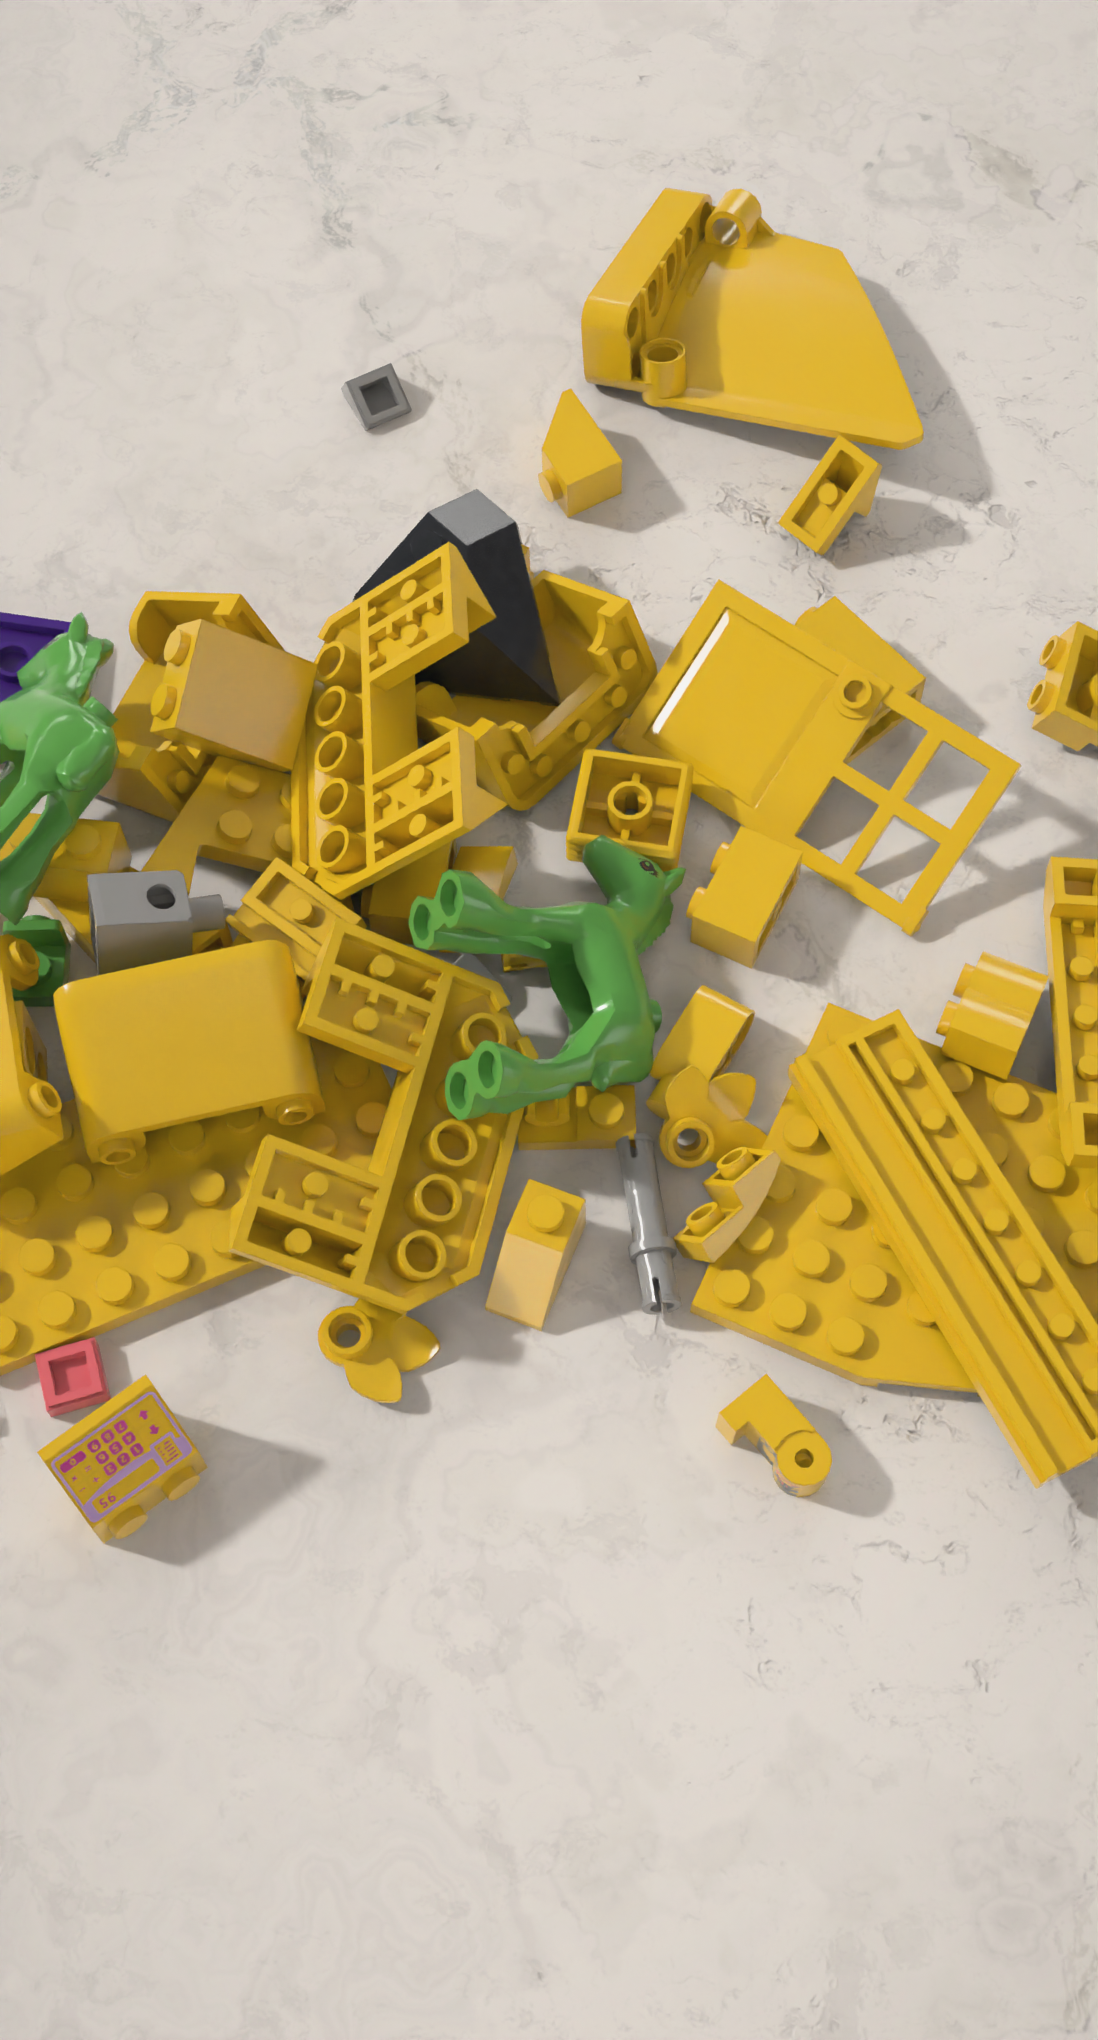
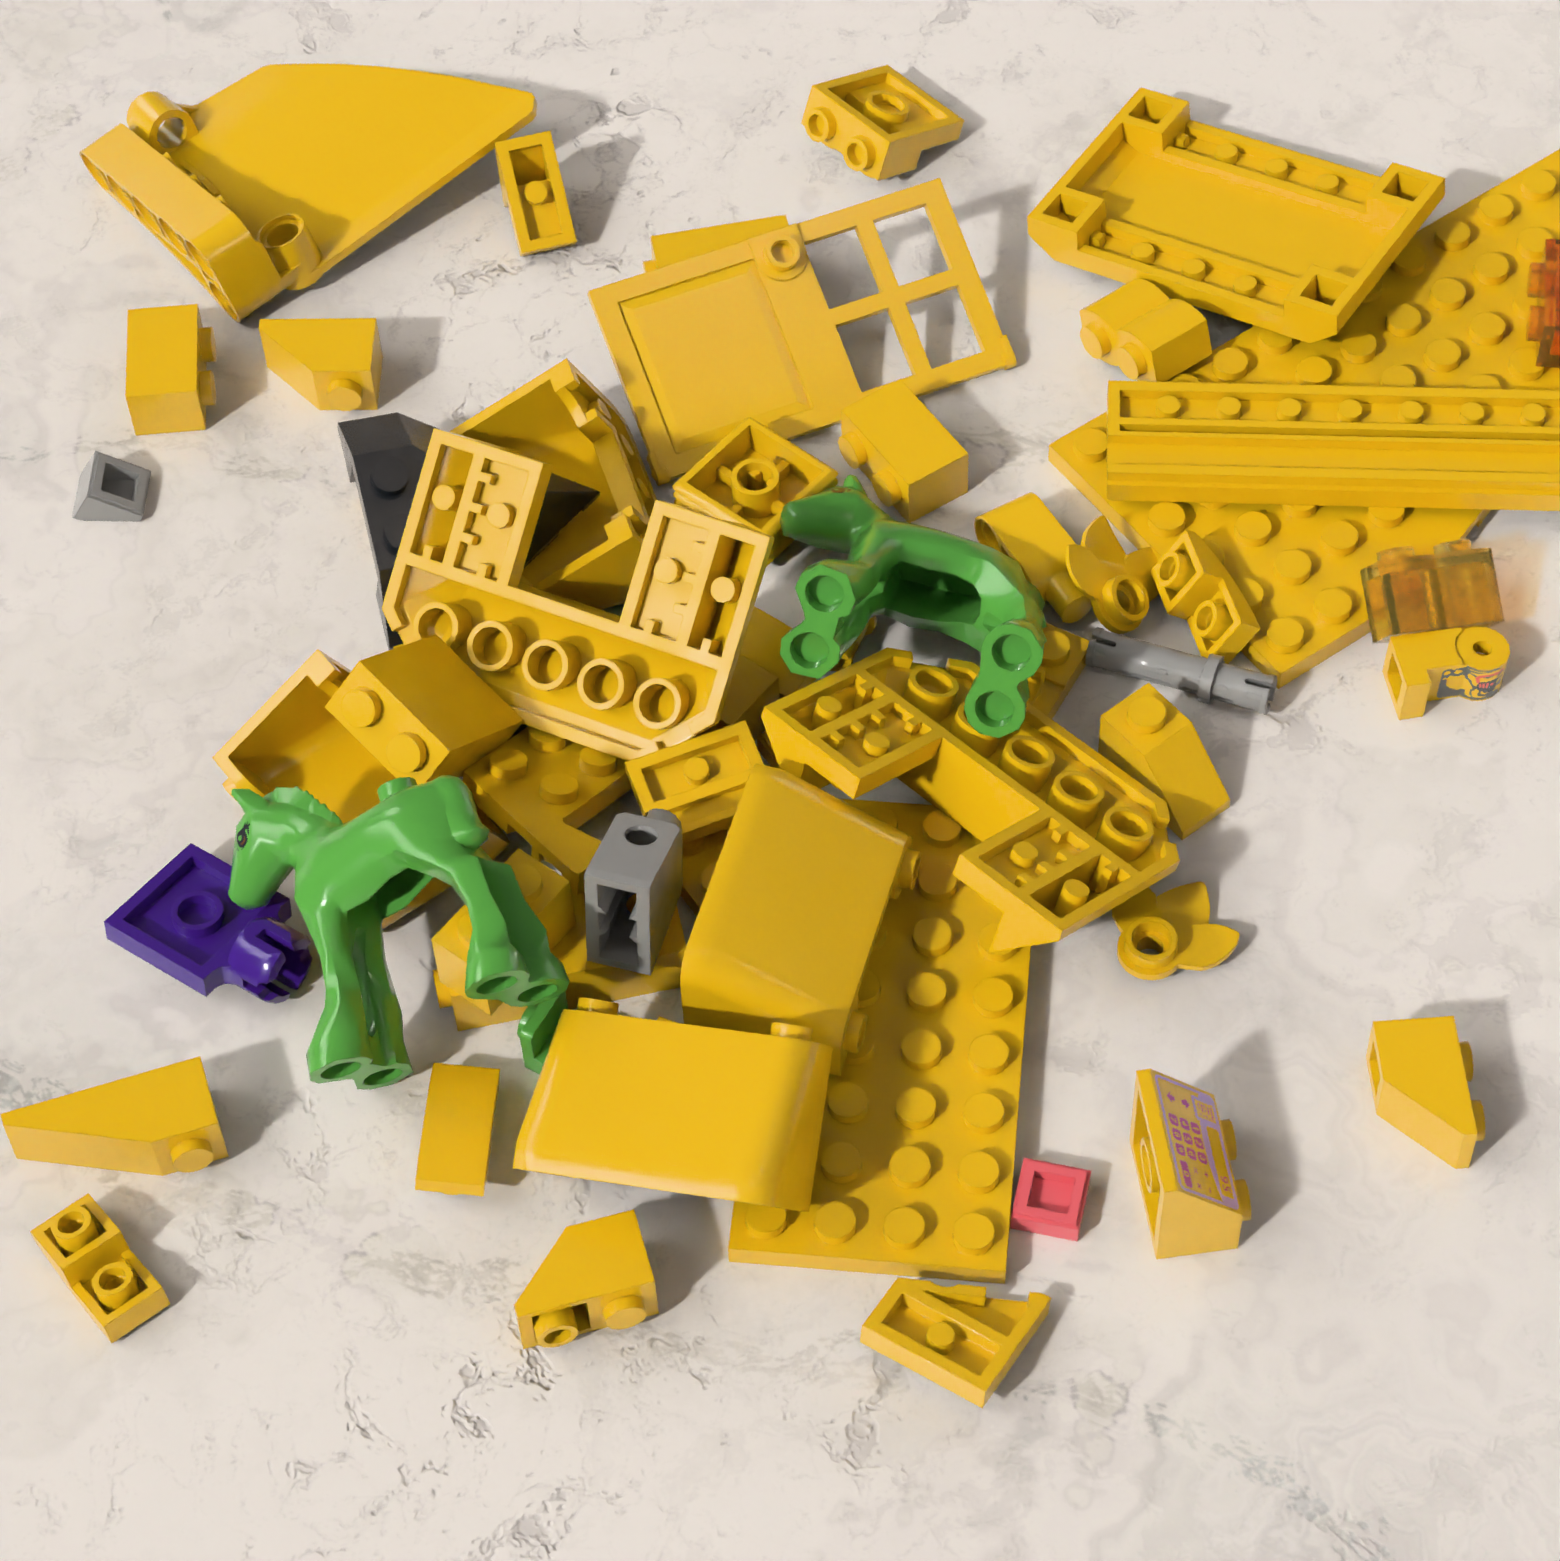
camera: 60 degrees left, 10 degrees down
none -> yellow brick [125,304,216,436]
none -> clear yellow brick [1360,539,1505,643]
none -> yellow slope [1366,1016,1485,1169]

